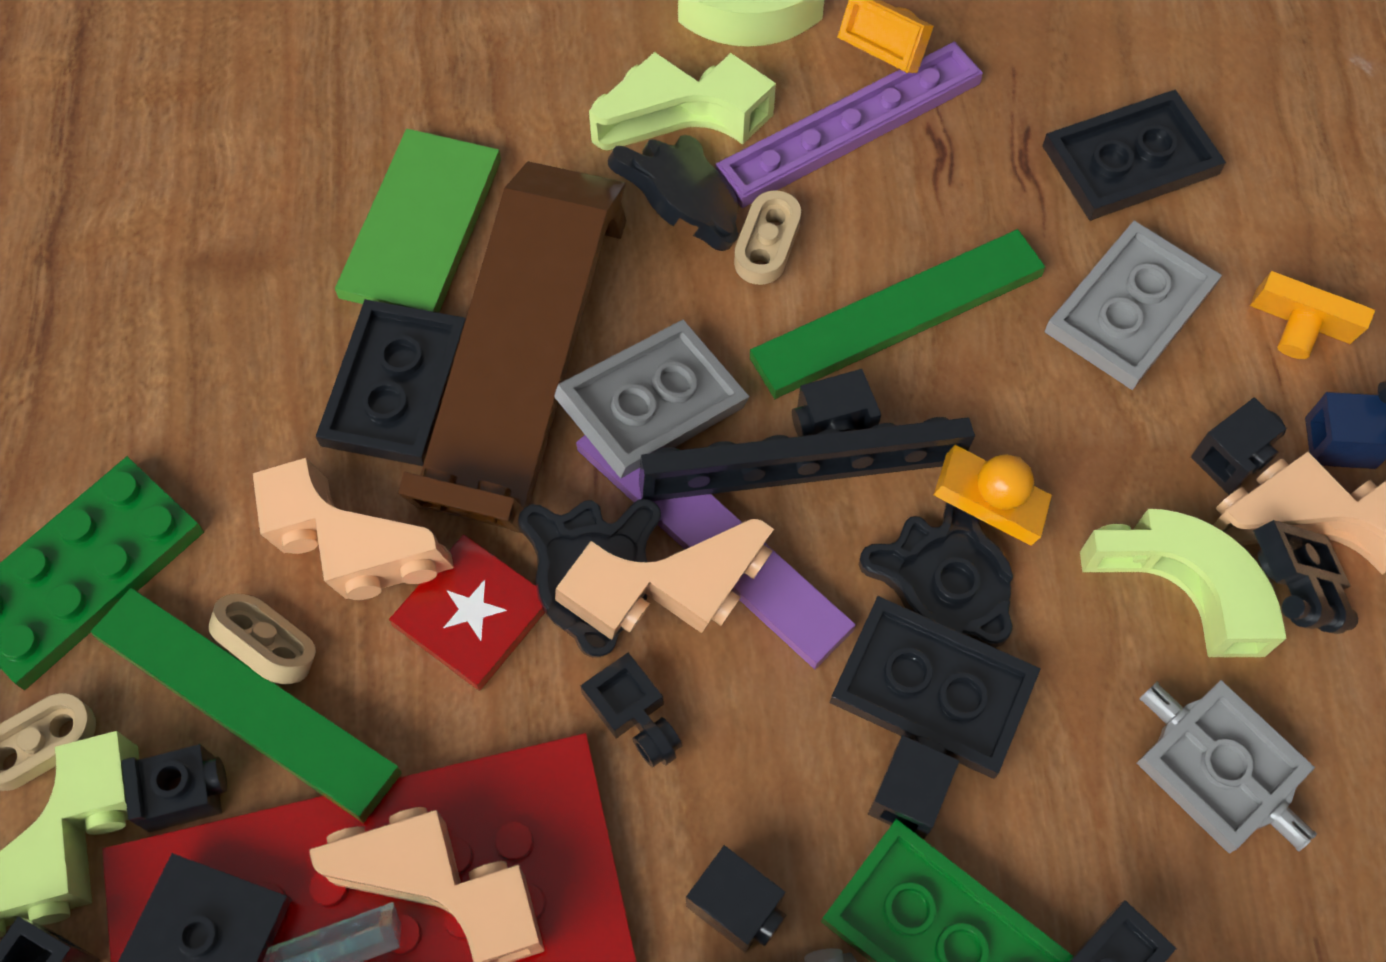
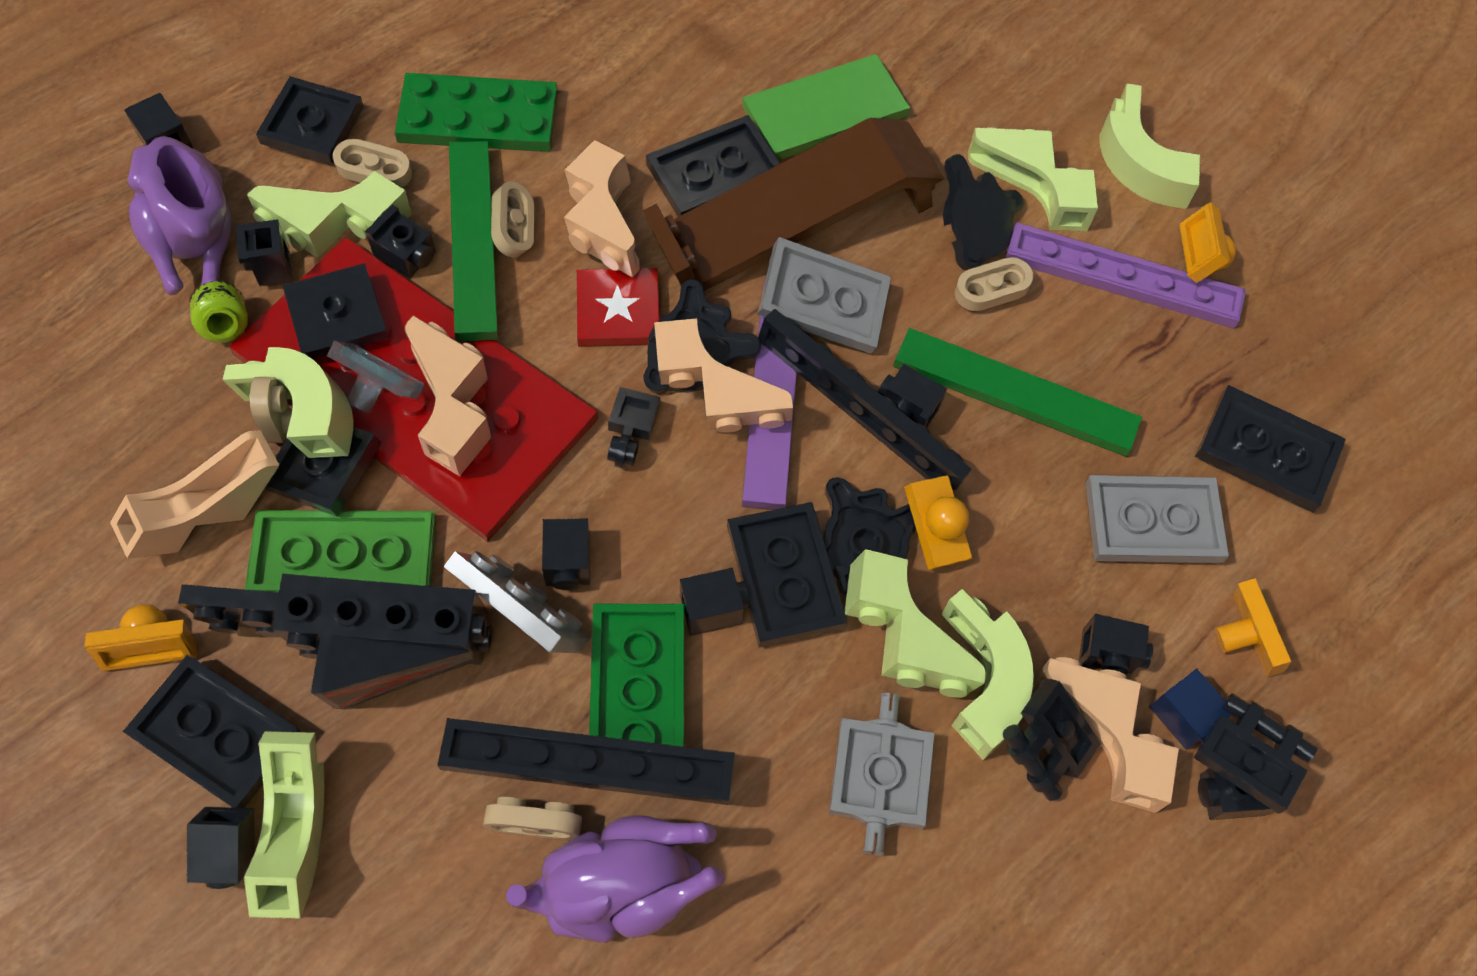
camera: 45 degrees right, 0 degrees up
none -> yellowish green arch [845,549,985,698]

